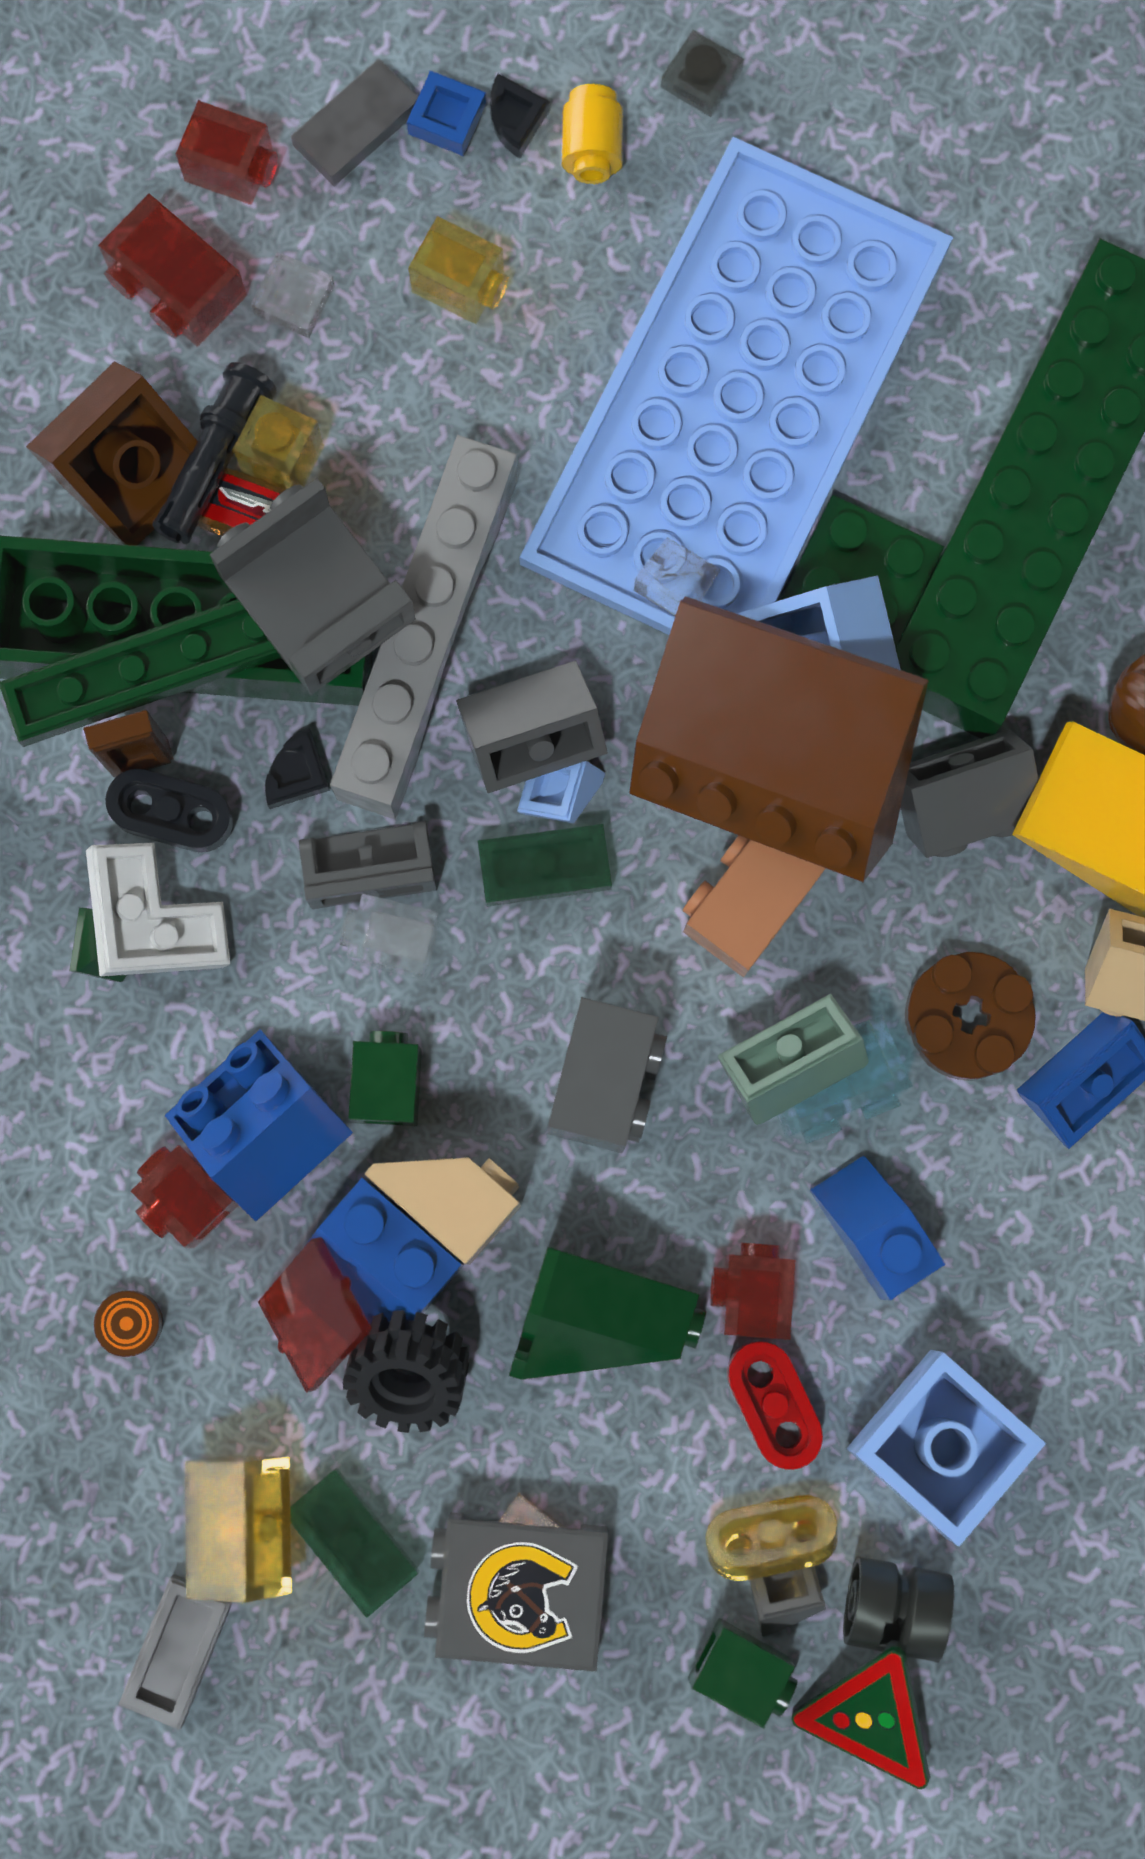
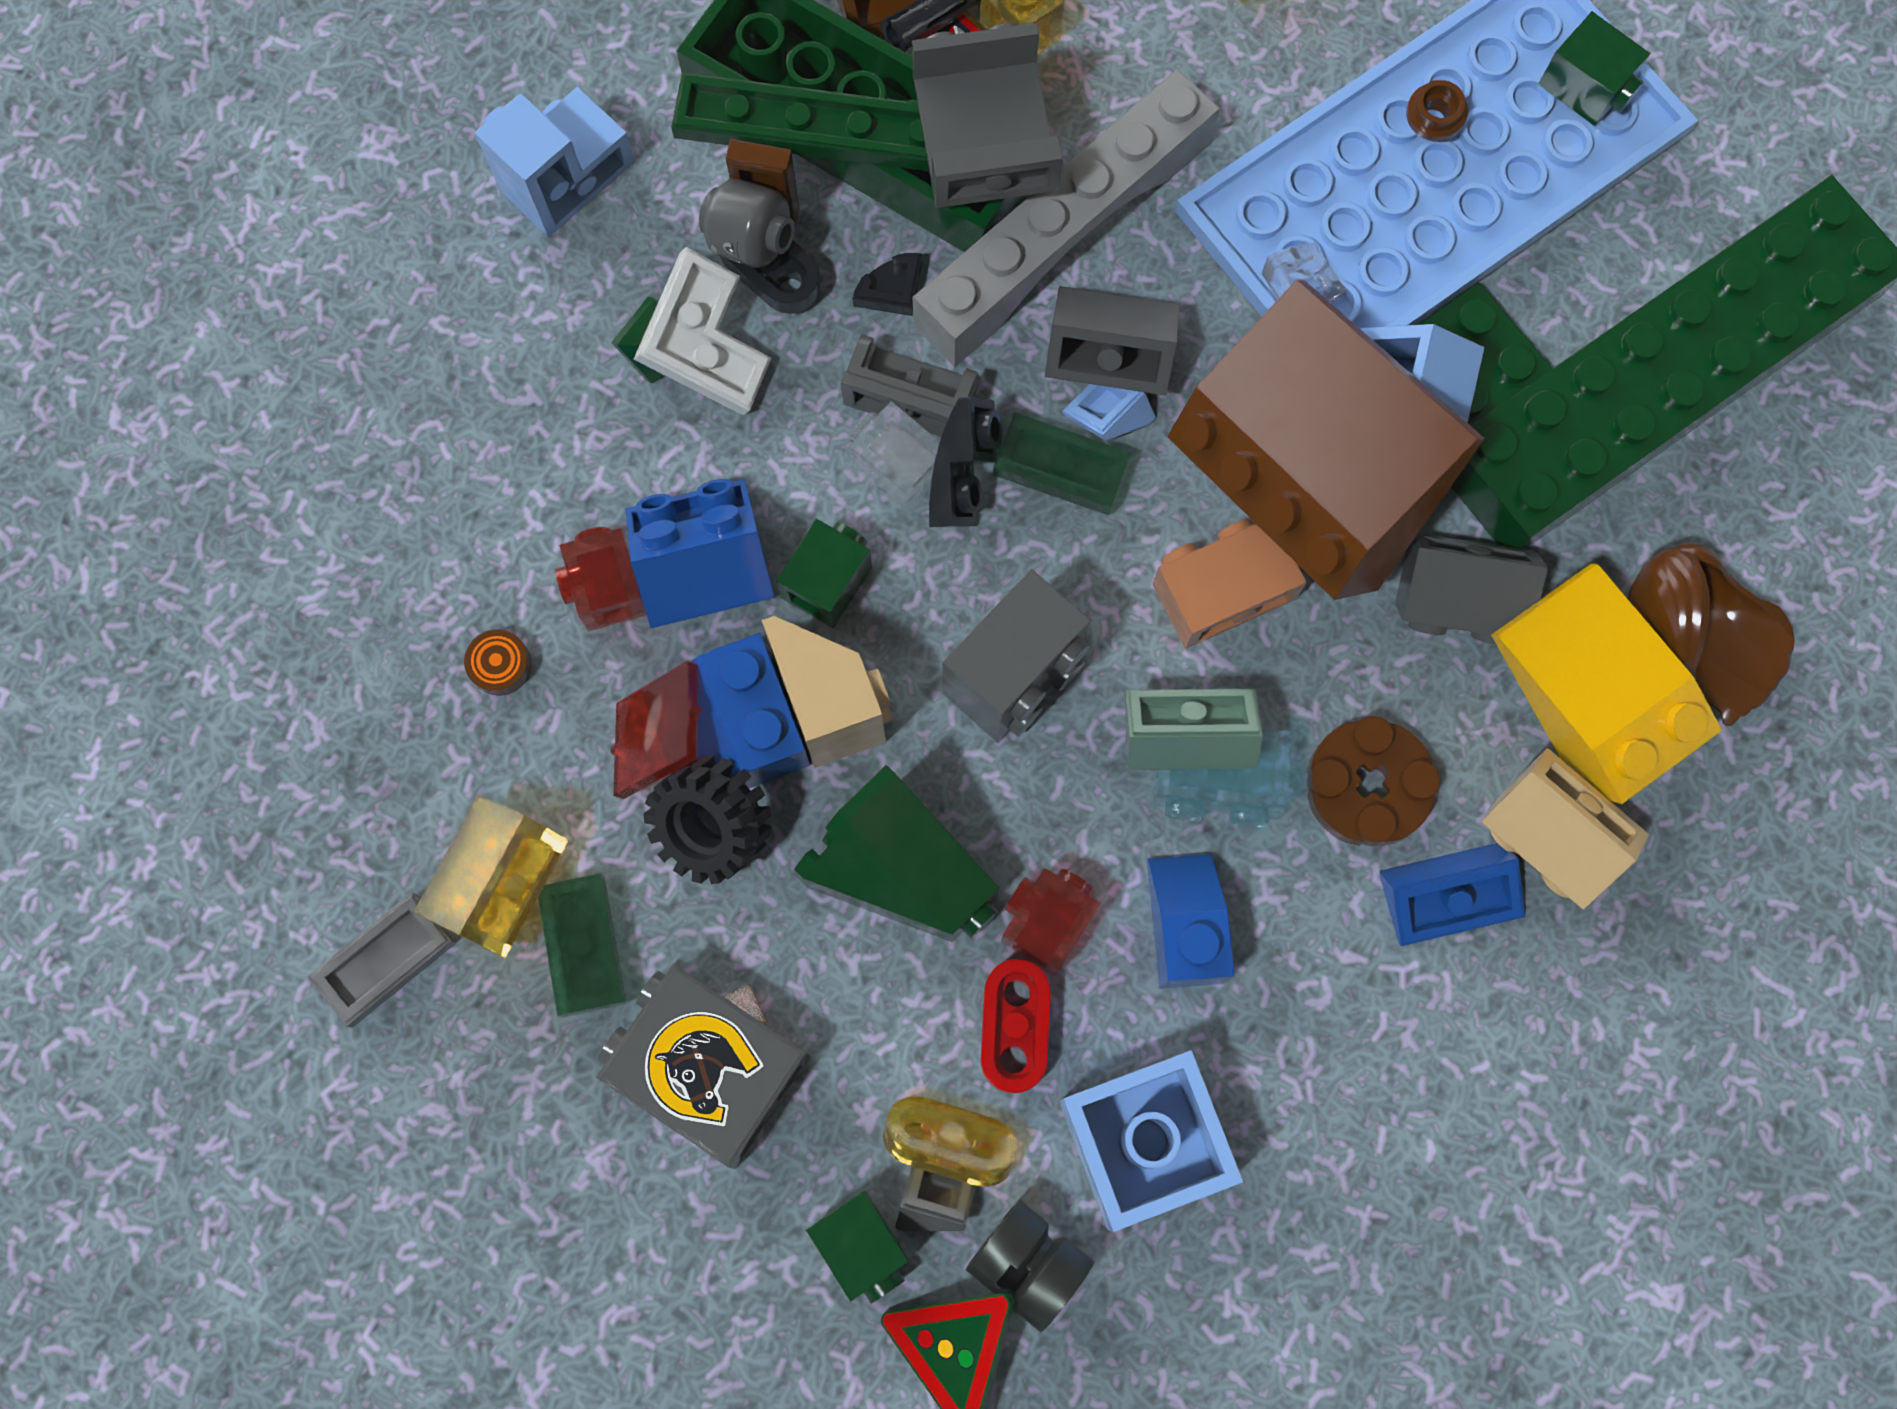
camera: 30 degrees right, 5 degrees down
none -> dark grey head [699,178,795,268]
none -> black slope [929,397,1003,527]
none -> reddish brown plate [1406,80,1468,141]
none -> dark green brick [1538,11,1651,126]

